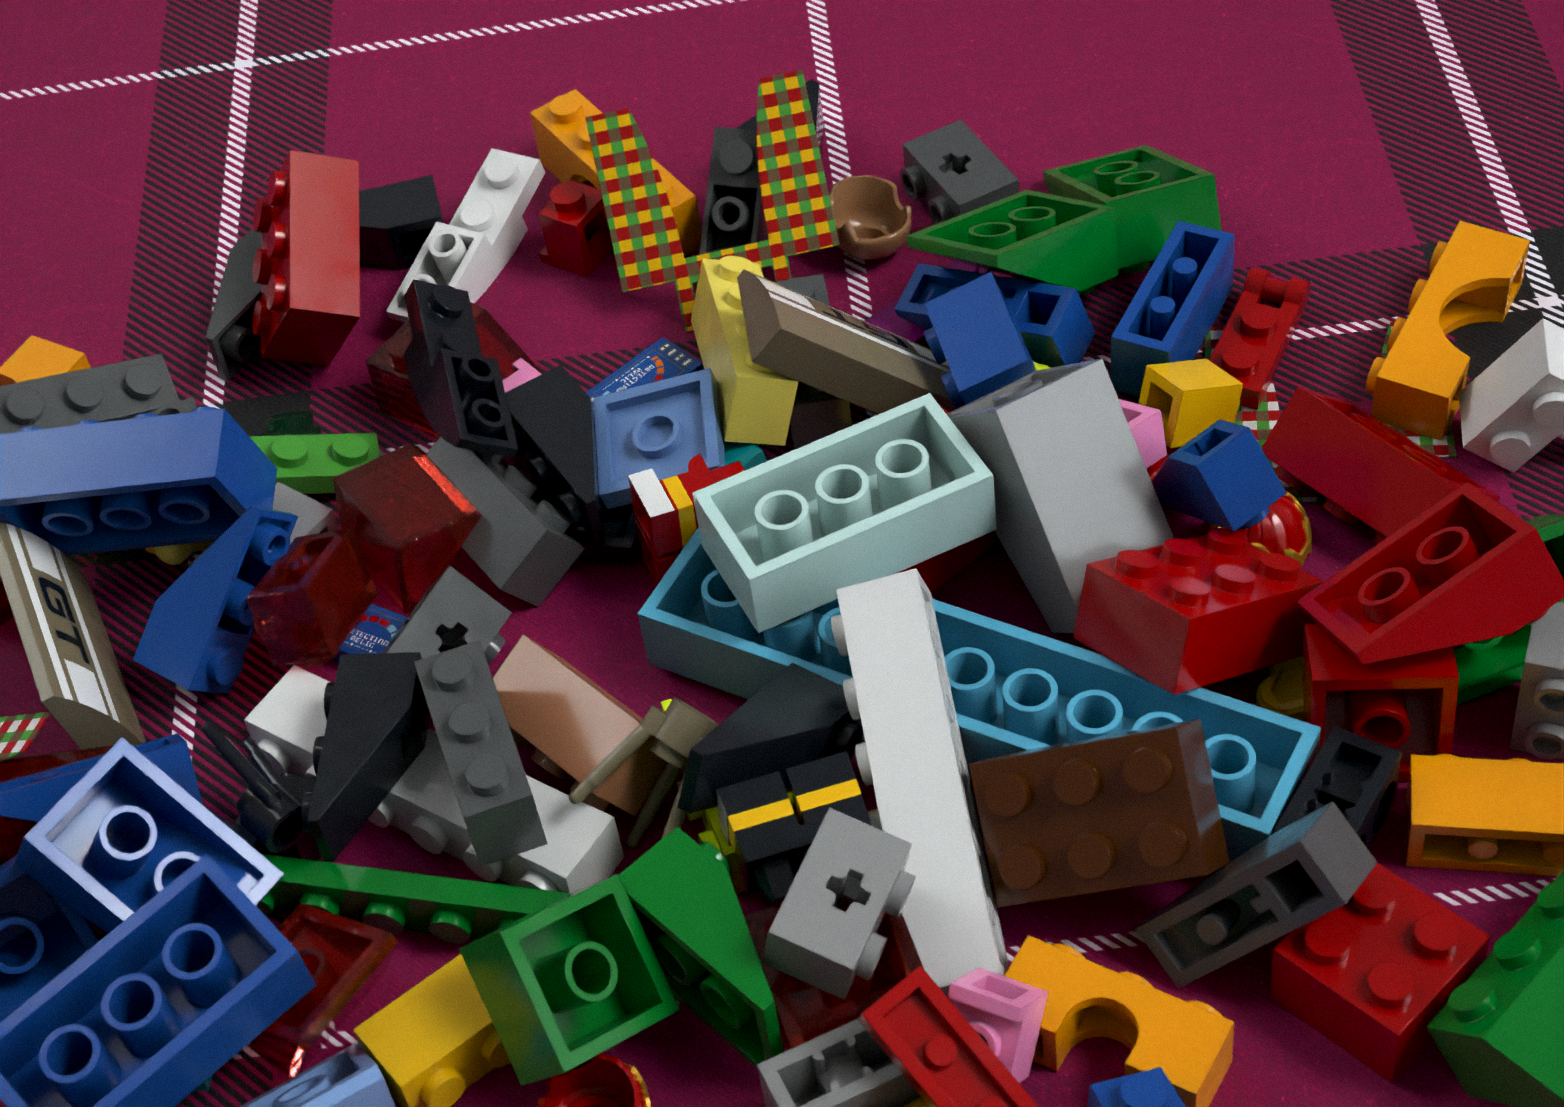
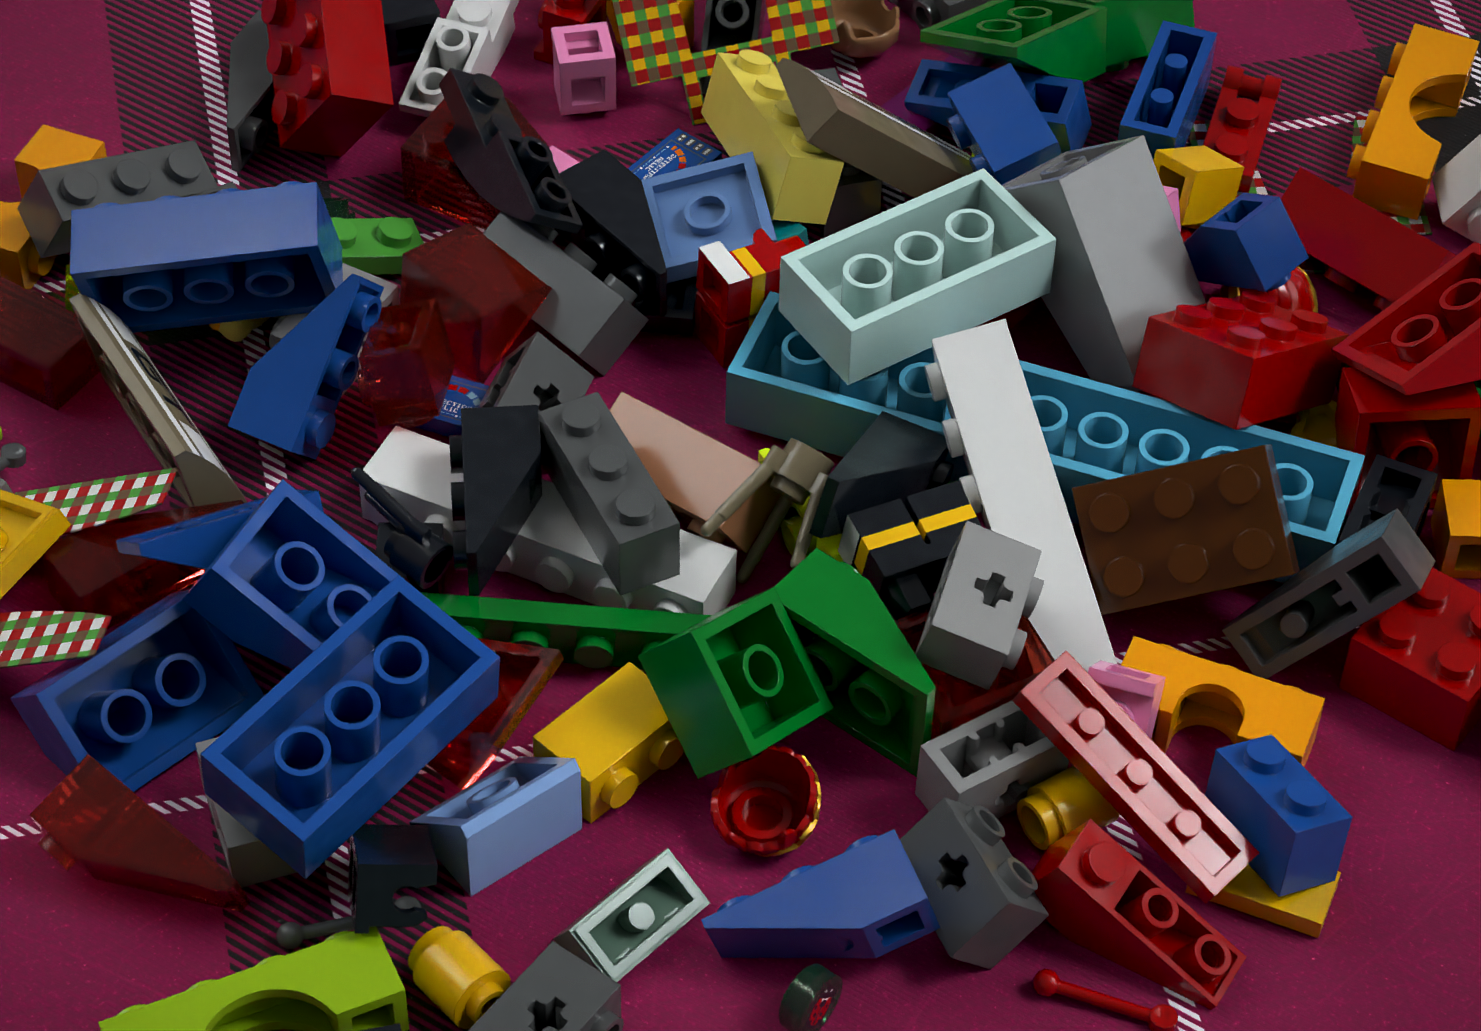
camera: 15 degrees left, 0 degrees up
none -> bright pink brick [551,22,616,116]

